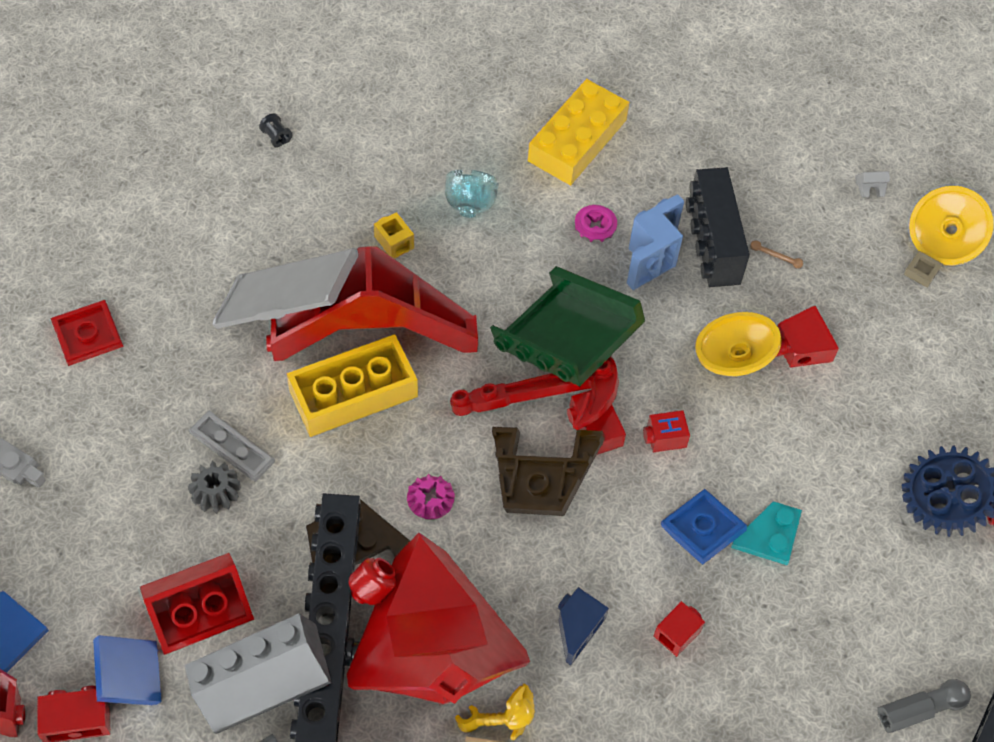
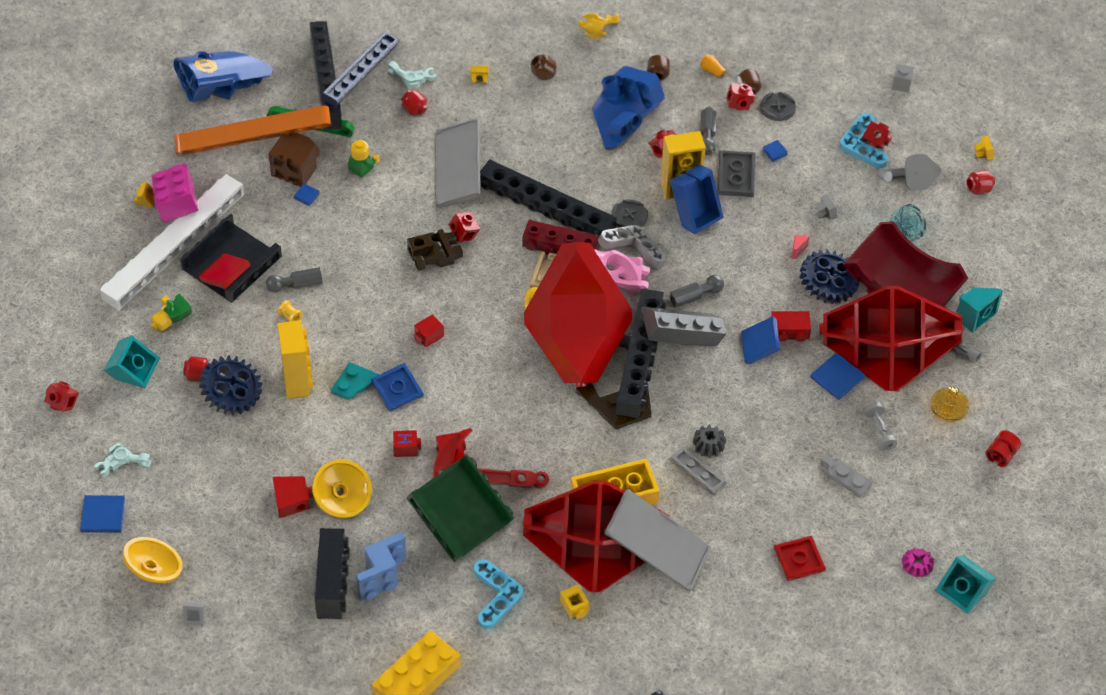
camera: 170 degrees left, 5 degrees down
red slope [140,553,255,655] -> none
red head [349,558,396,605] -> none
dark pink gear [407,474,455,520] -> none
clear light blue cylinder [445,170,499,218] -> none
dark brown wing [492,427,605,516] -> none
dark blue slope [557,587,609,666] -> none
dark pink gear [575,205,617,242] -> none
medium nougat hinge [750,240,804,269] -> none
dark tan plate [904,251,943,288] -> none
none -> yellow bush [277,300,303,321]
none -> yellow brick [277,320,313,399]
none -> medium azure beam [474,559,523,629]

